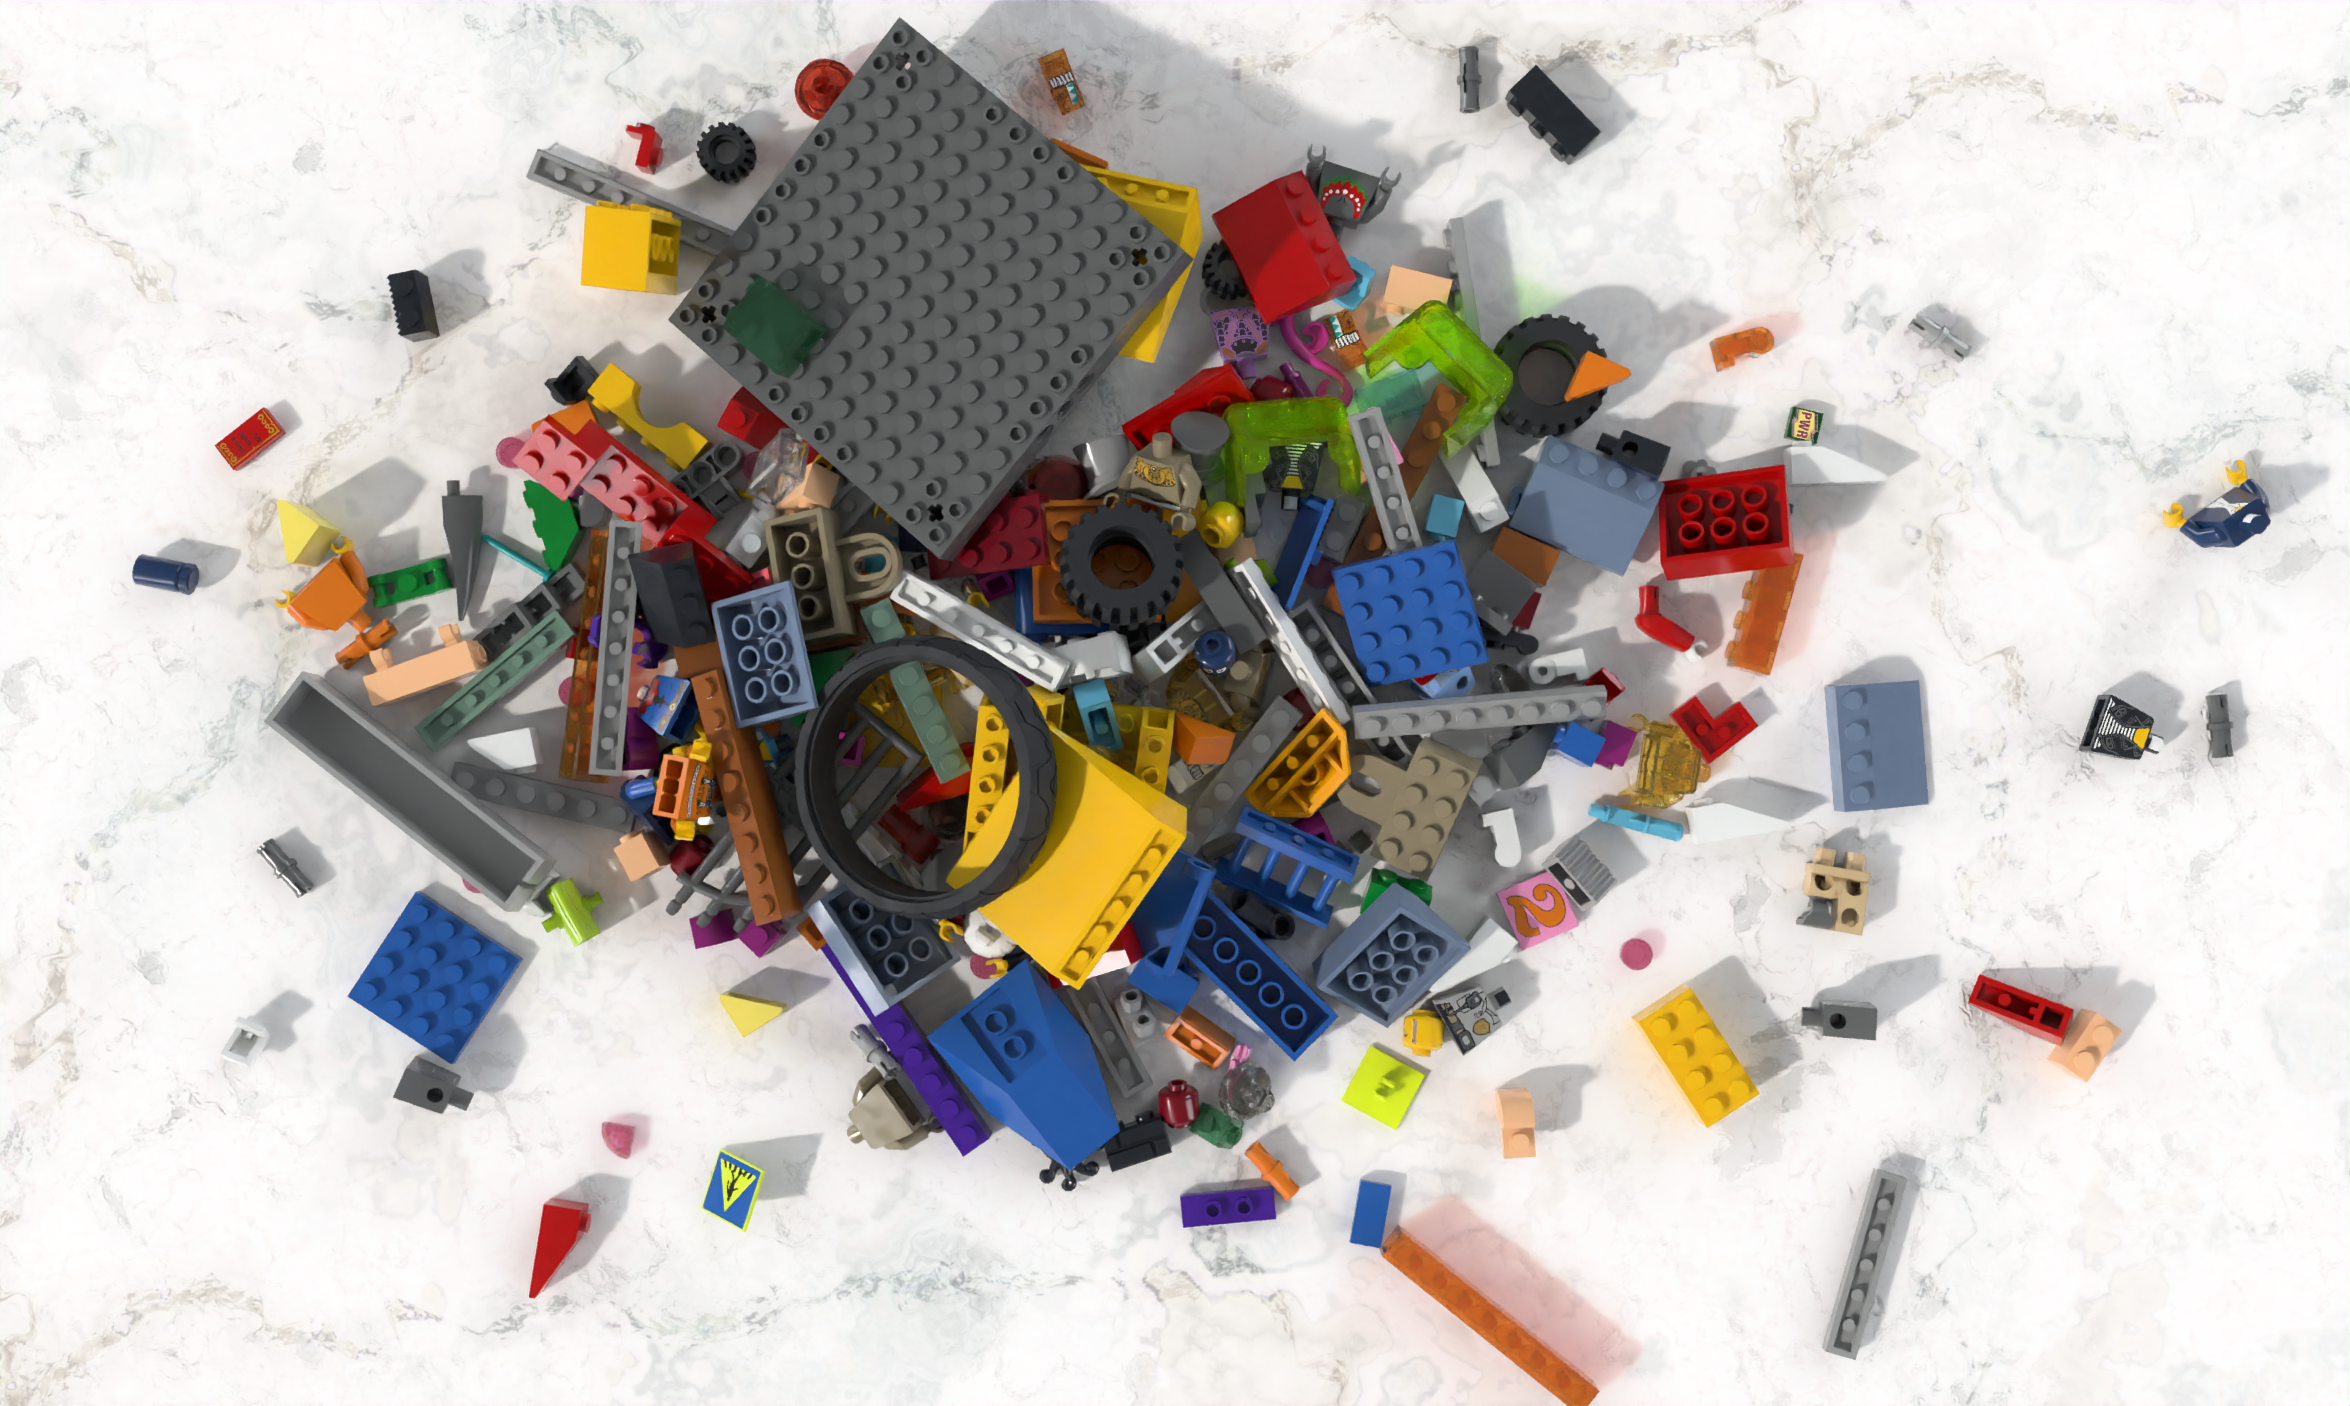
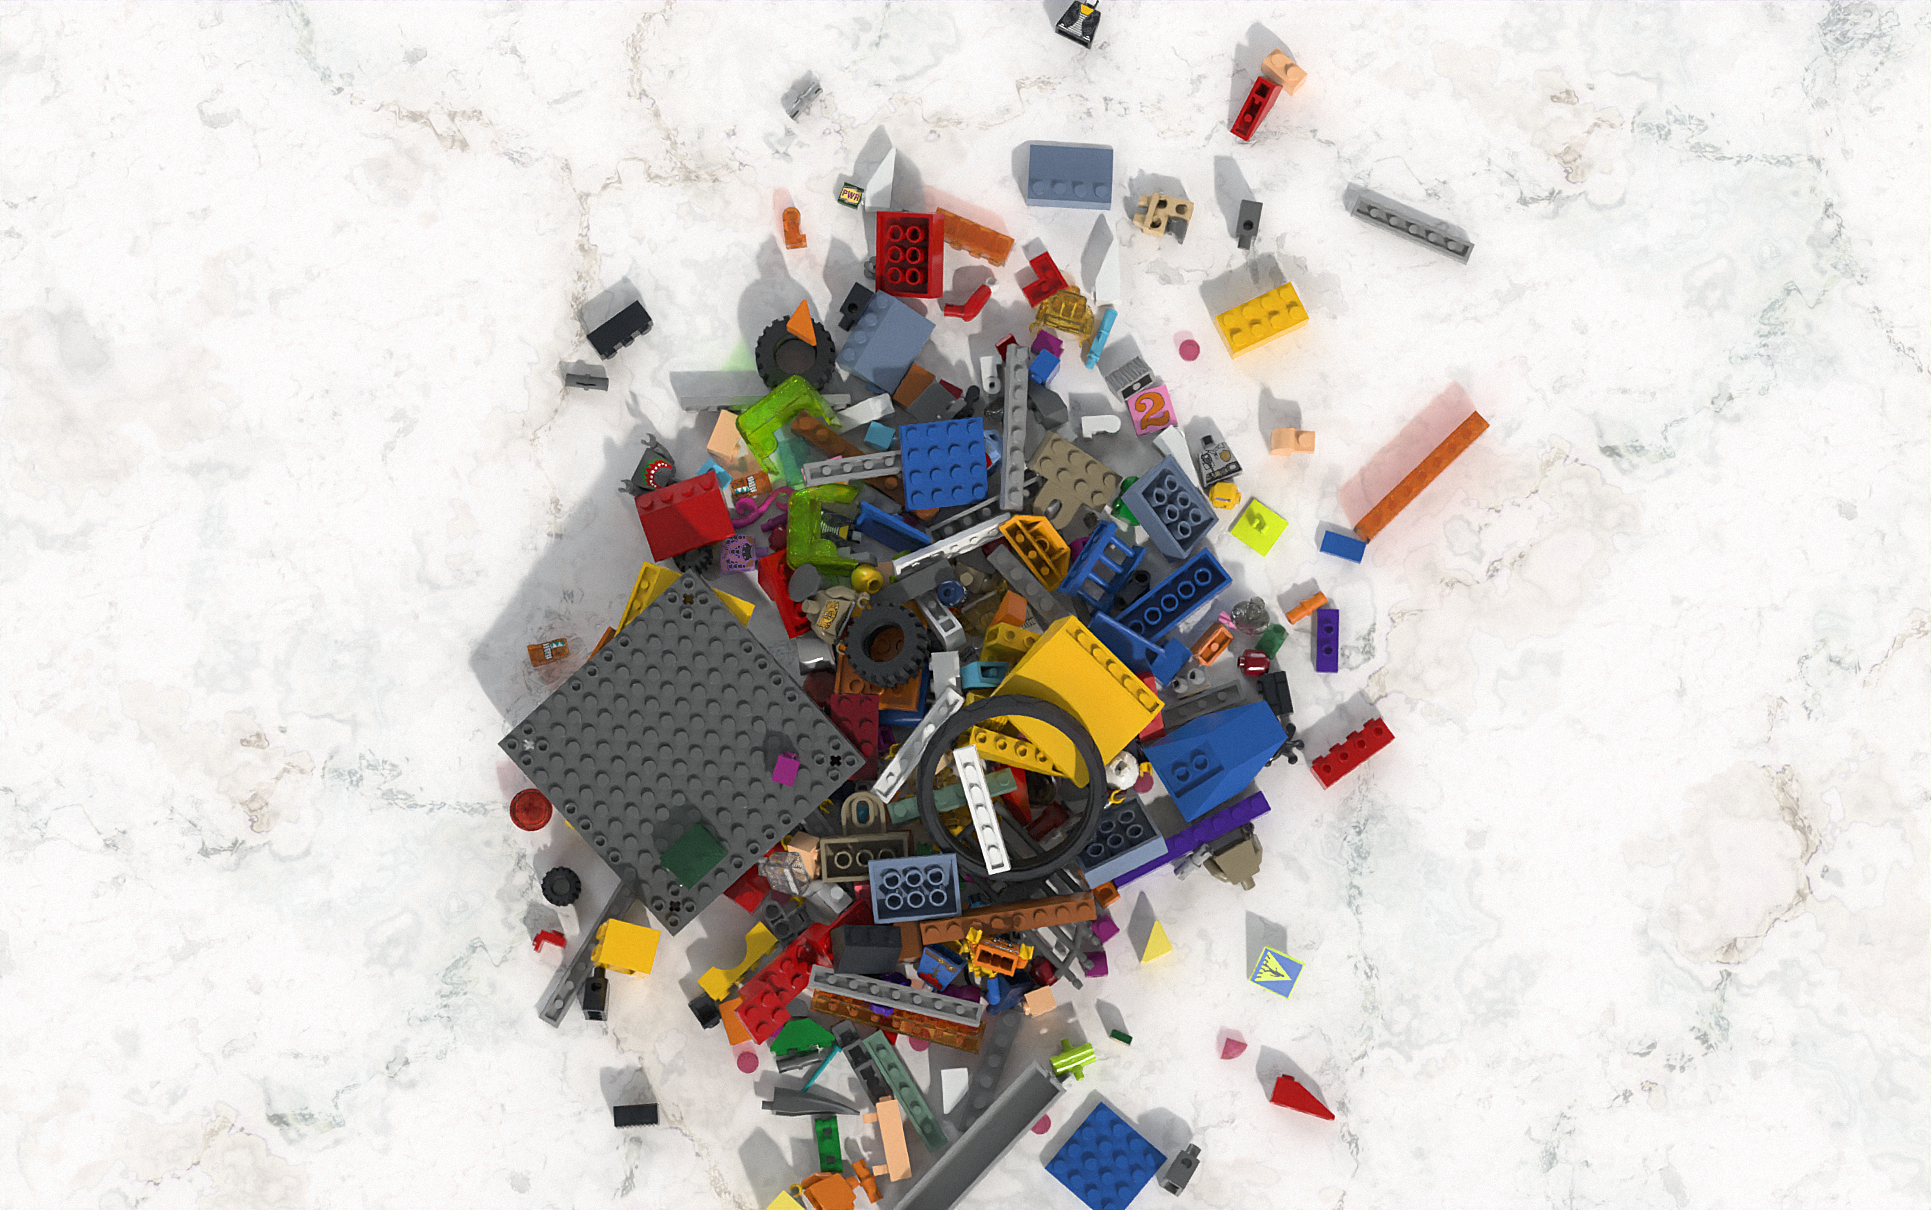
camera: 85 degrees left, 10 degrees down
none -> black torso [582,967,610,1021]
none -> magenta brick [771,751,801,787]
none -> dark grey pin [776,1049,822,1074]
none -> white plate [953,744,1011,875]
none -> dark green tile [1109,1029,1133,1047]
none -> red brick [1310,717,1395,790]

